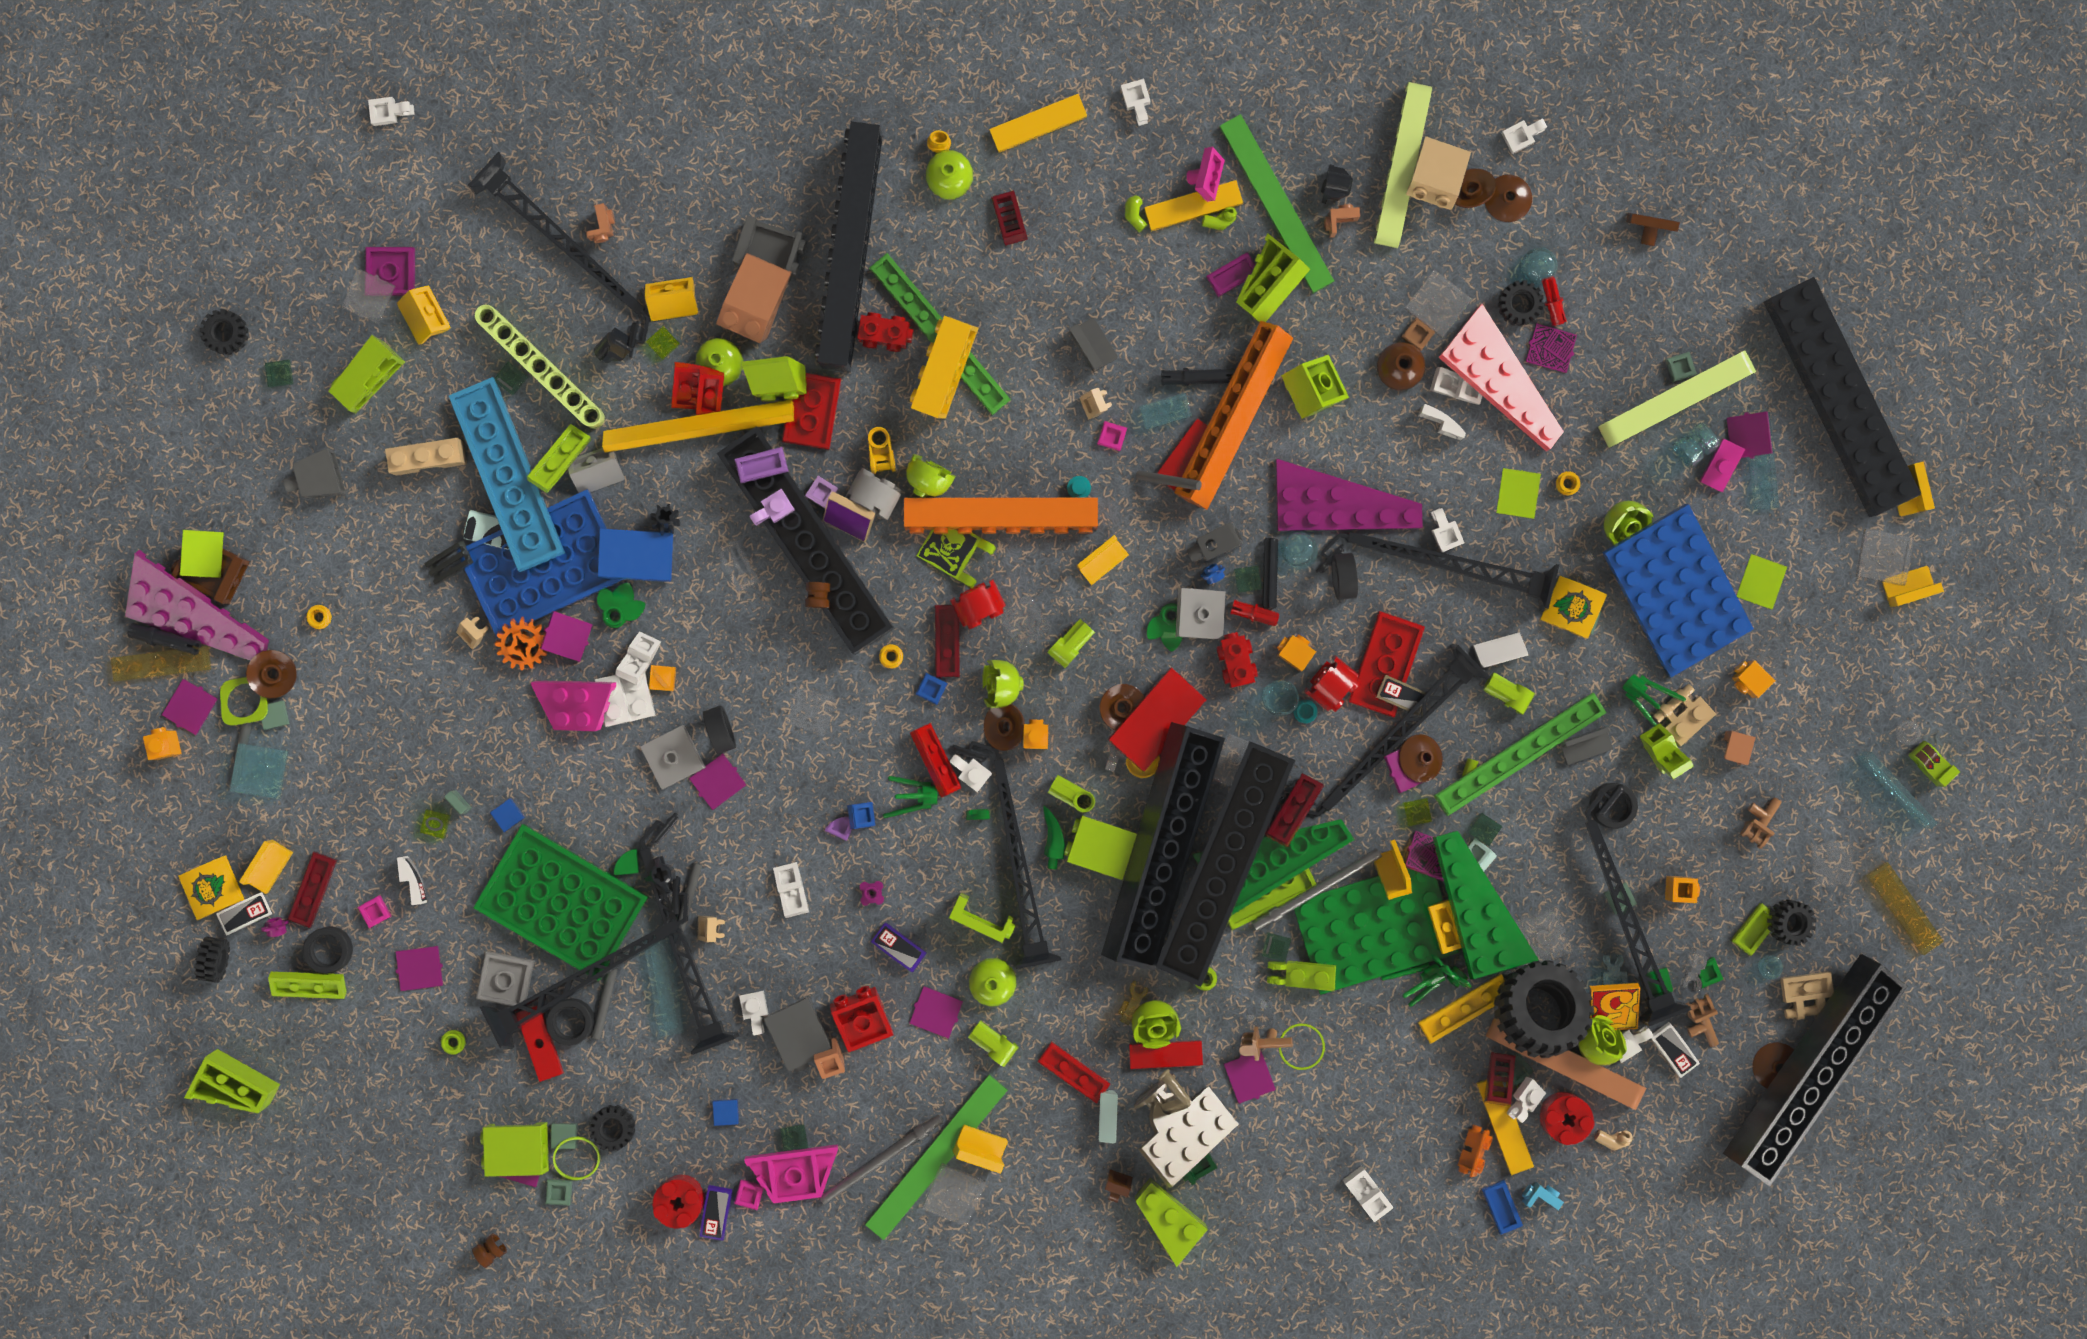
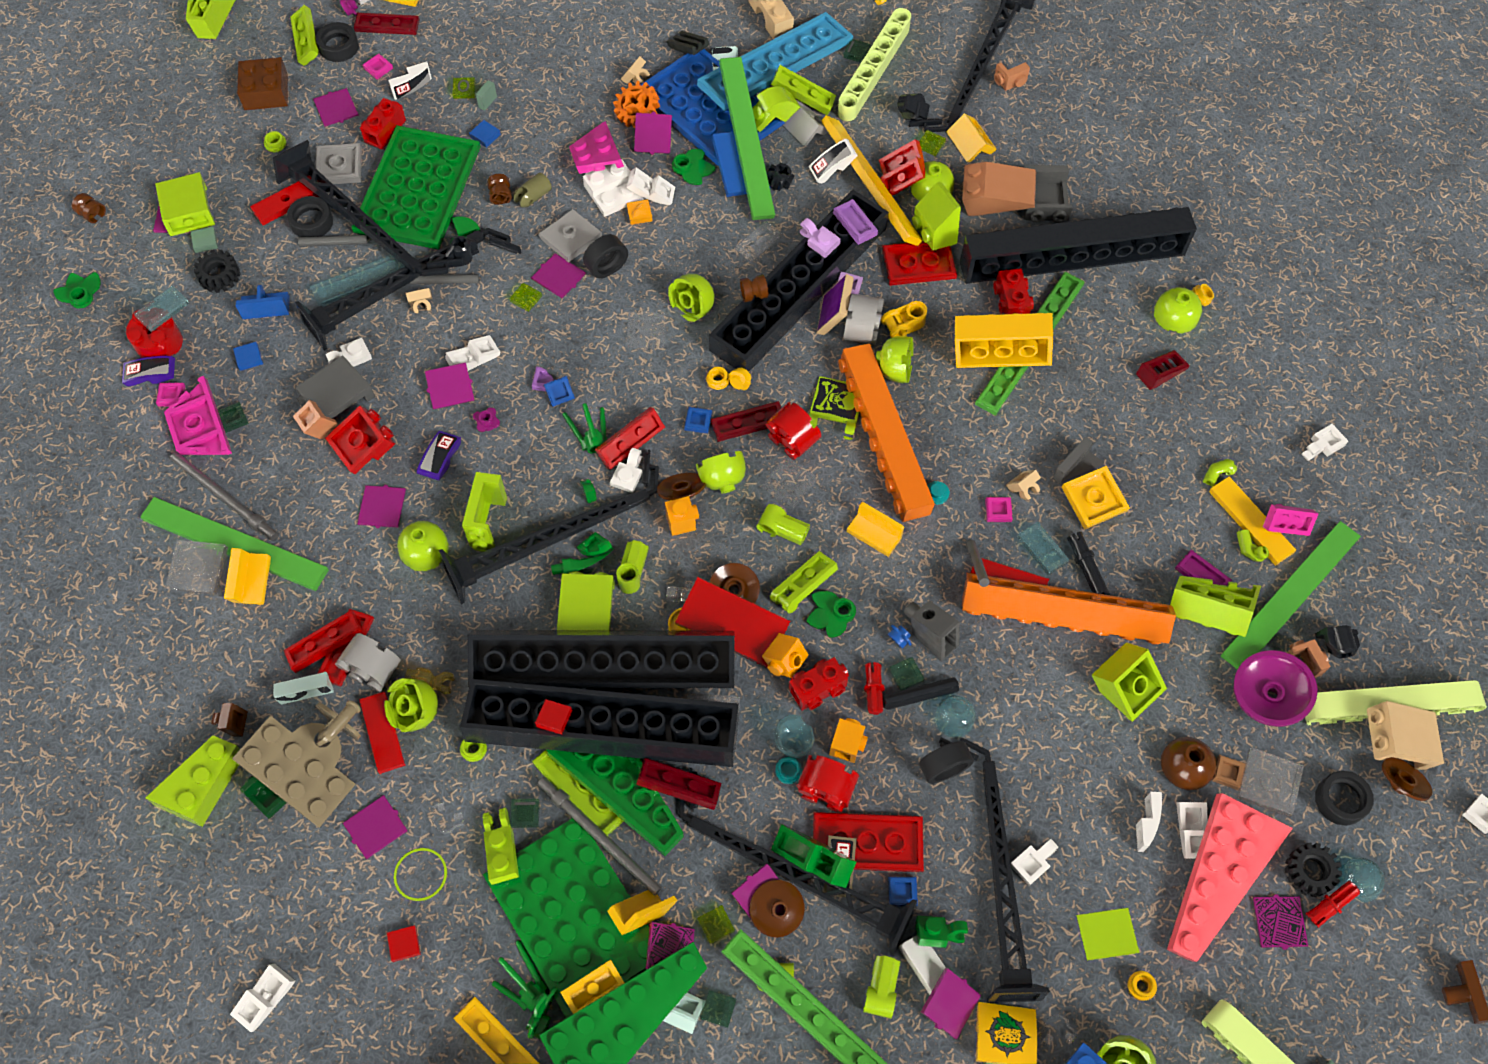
camera: 75 degrees right, 25 degrees down
sand green tile [545,1179,573,1206] -> none
lime piece [553,1136,600,1180] -> none
lime piece [968,1020,1019,1067] -> none
yellow tile [989,94,1087,153] -> none
light grey plate [1175,588,1226,640] -> none
medium nougat arm [1239,1027,1293,1061] -> none
magenta wing [1276,459,1423,531] -> none
reddish brown dish [1485,175,1532,222] -> none
none -> green plate [53,272,101,309]
none -> clear light blue tile [134,286,190,332]
none -> blue panel [235,285,289,319]
none -> reddish brown brick [237,57,288,110]
none -> red tile [284,610,364,673]
none -> light grey brick [335,633,401,693]
none -> red brick [360,98,406,150]
none -> red tile [387,925,421,962]
none -> magenta piece [425,362,475,410]
none -> reddish brown wheel [487,174,512,205]
none -> clear neon green tile [509,283,542,312]
none -> olive piece [513,173,552,208]
none -> red tile [535,699,572,735]
none -> green tile [577,532,612,556]
none -> lime cylinder [668,273,715,322]
none -> bright green tile [719,57,775,220]
none -> yellow plate [728,368,751,390]
none -> lime brick [752,86,800,132]
none -> light orange brick [762,633,809,678]
none -> lime plate [770,551,838,613]
none -> green slope [771,824,856,888]
none -> slope [808,139,858,184]
none -> blue tile [888,877,918,907]
none -> green plate [915,915,968,948]
none -> magenta piece [921,968,981,1040]
none -> yellow plate [1061,466,1130,530]
none -> magenta dish [1233,650,1318,727]
none -> black tyre [1315,770,1374,826]

